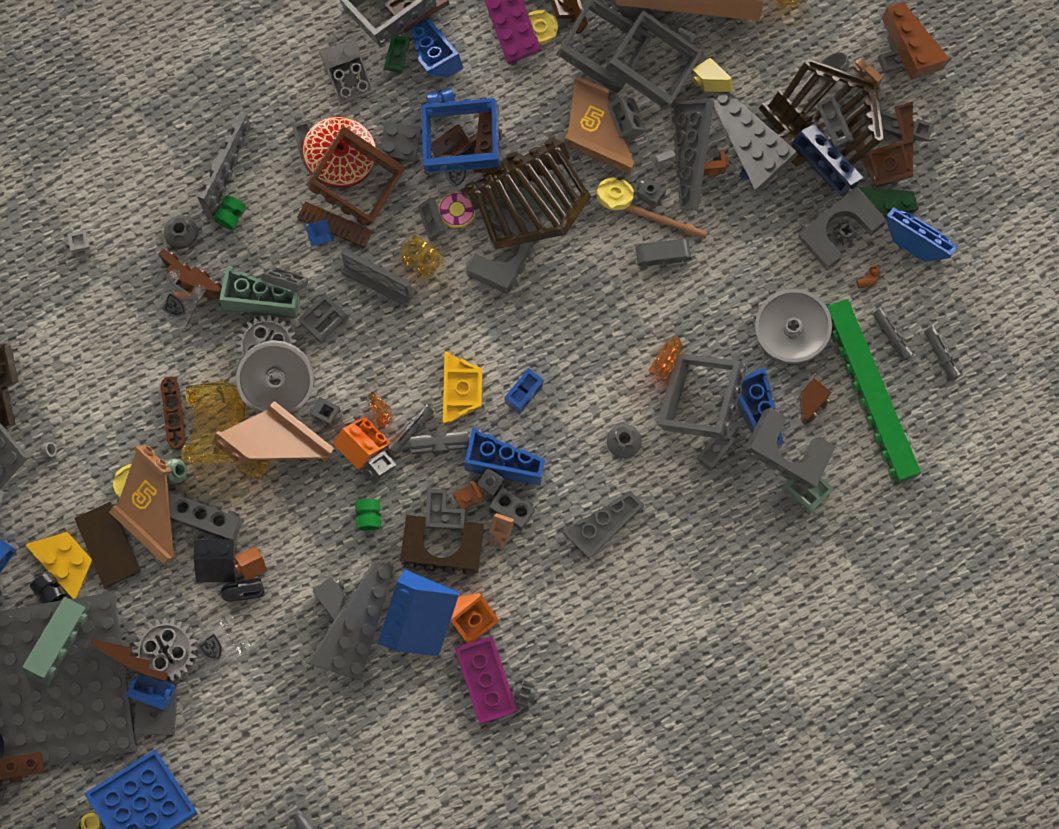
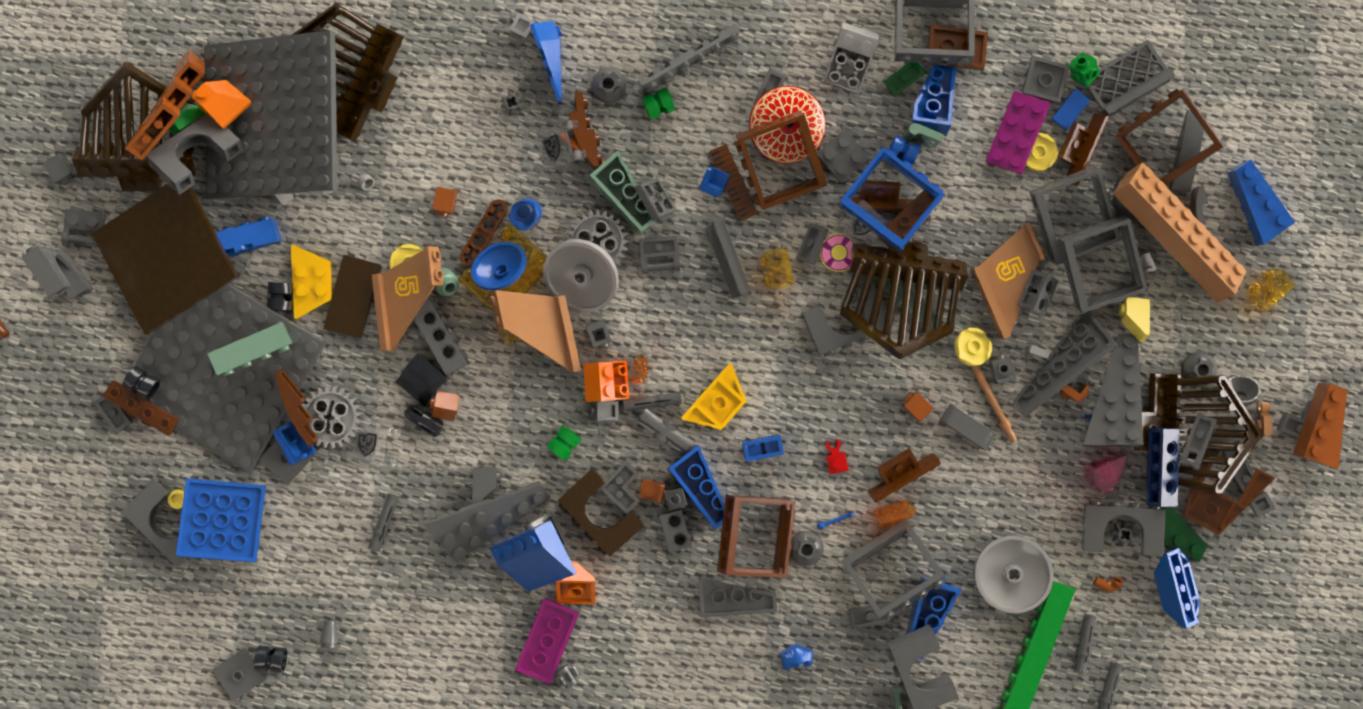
camera: 40 degrees right, 15 degrees up
medium nougat plate [490,513,514,550] -> none
reddish brown slope [799,378,832,425] -> none
none -> dark grey pin [368,493,400,552]
none -> dark orange brick [432,187,458,217]
none -> blue dish [471,242,527,291]
none -> dark grey gear [501,91,524,116]
none -> blue hair [509,198,543,231]
none -> wedge [530,21,563,104]
none -> reddish brown window [717,494,796,578]
none -> blue hair [779,644,813,670]
none -> blue hinge [817,512,855,530]
none -> red plate [826,439,849,474]
none -> reddish brown bracket [868,448,941,503]
none -> dark orange brick [902,392,934,422]
none -> sand green plate [904,123,944,148]
none -> clear pink slope [1082,453,1128,494]
none -> dark grey piece [1181,353,1217,387]

